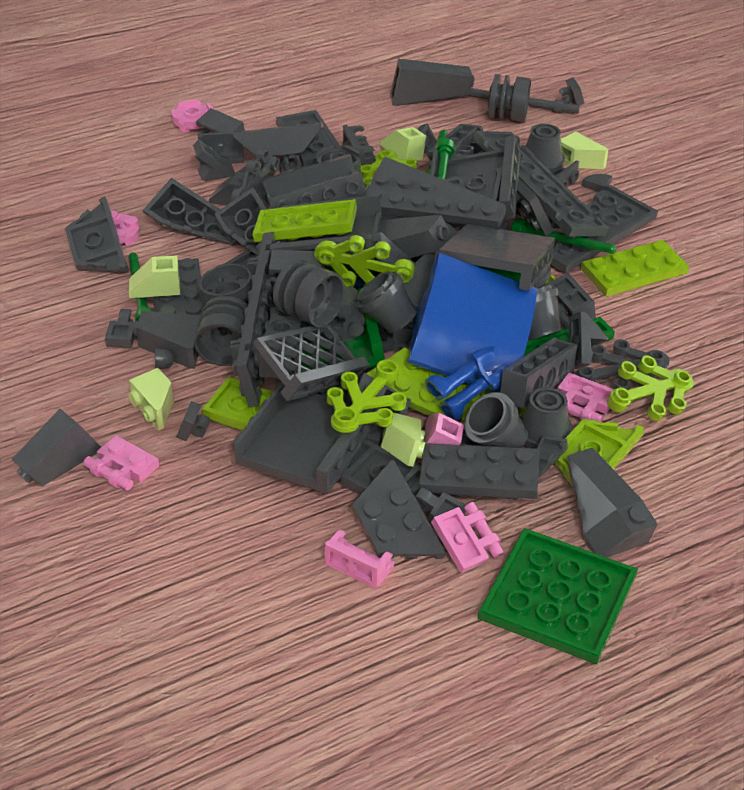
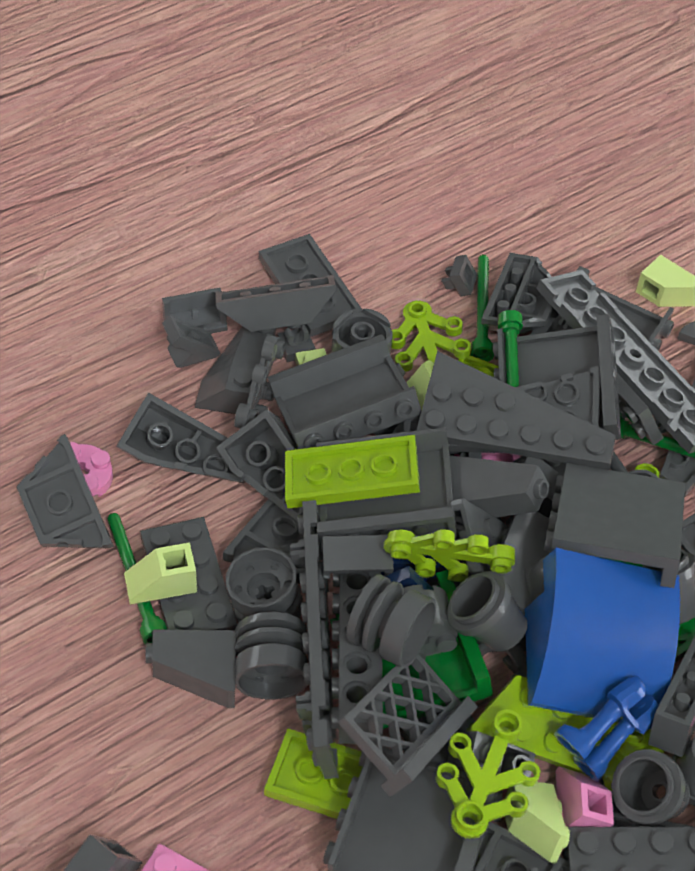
camera: 10 degrees left, 10 degrees up
dark grey plate [105,309,135,347] -> none
yellowish green slope [128,368,174,430] -> none
dark grey hinge [155,348,174,369] -> none
bright pink plate [171,100,213,132] -> none
dark grey tile [176,401,211,441] -> none
dark grey hinge [196,108,245,134] -> none
dark grey hinge [343,125,375,166] -> none
yellowish green slope [380,127,426,161] -> none
dark grey slope [390,59,475,106] -> none
dark grey bar [466,88,580,114] -> none
dark grey wheel [488,74,531,122] -> none
dark grey piece [526,123,565,174] -> none
dark grey tile [559,77,584,105] -> none

